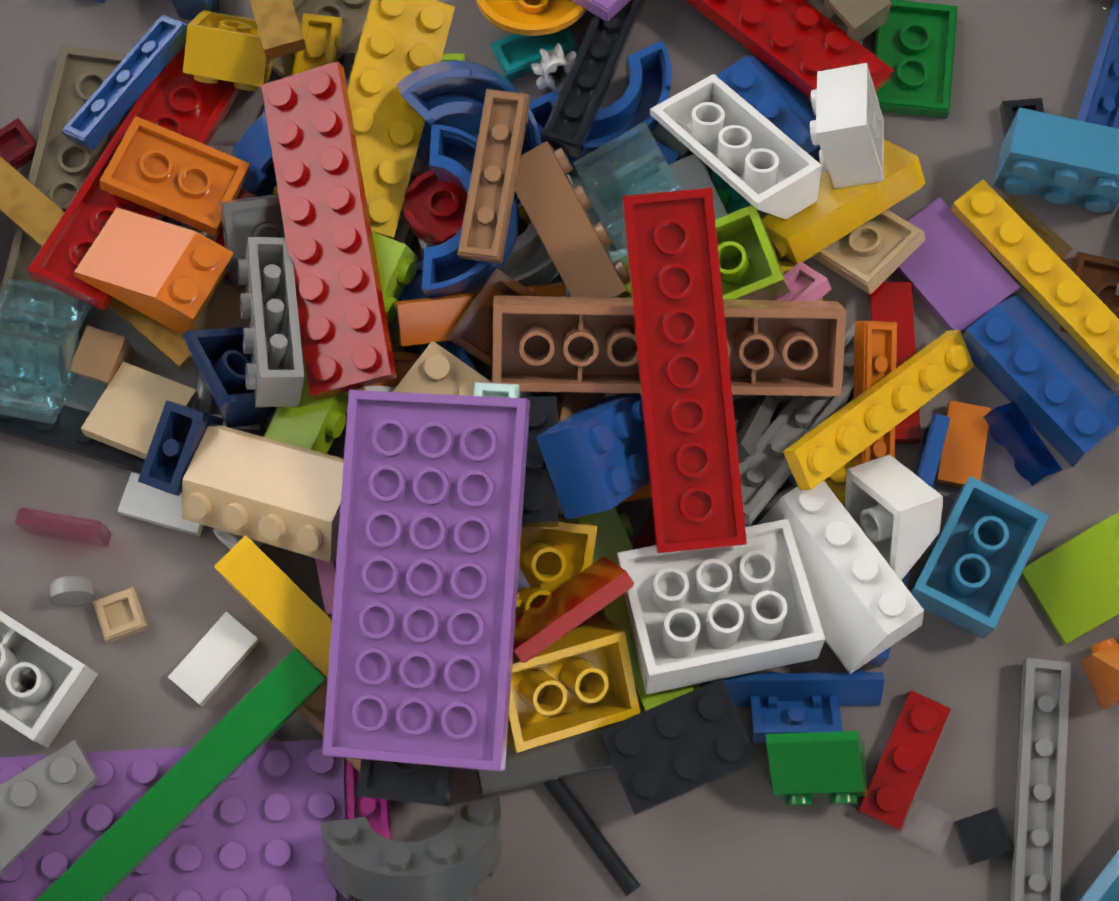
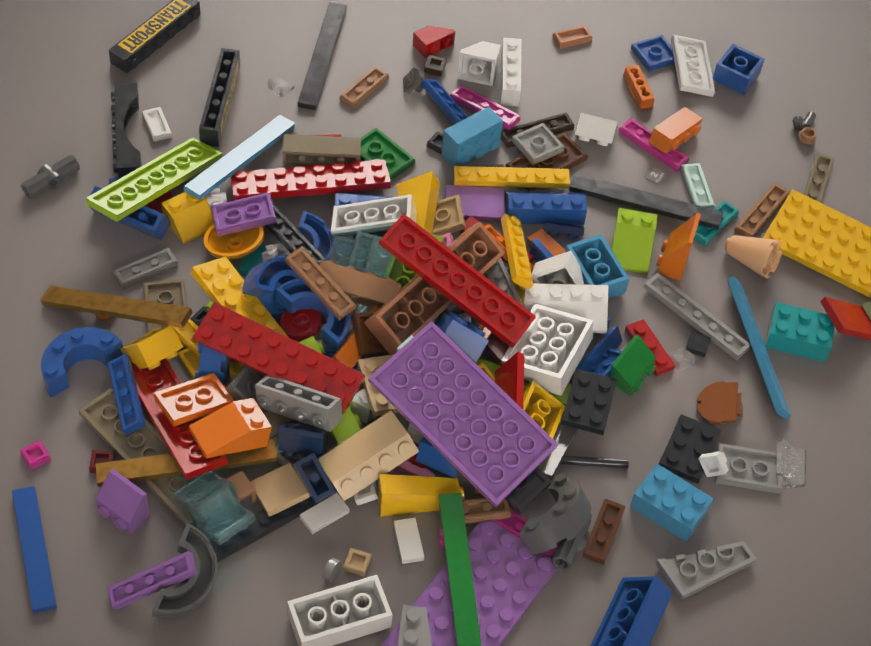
camera: 60 degrees left, 20 degrees down
clear pink tile [15,507,112,547] -> none
white brick [810,63,884,189] -> none

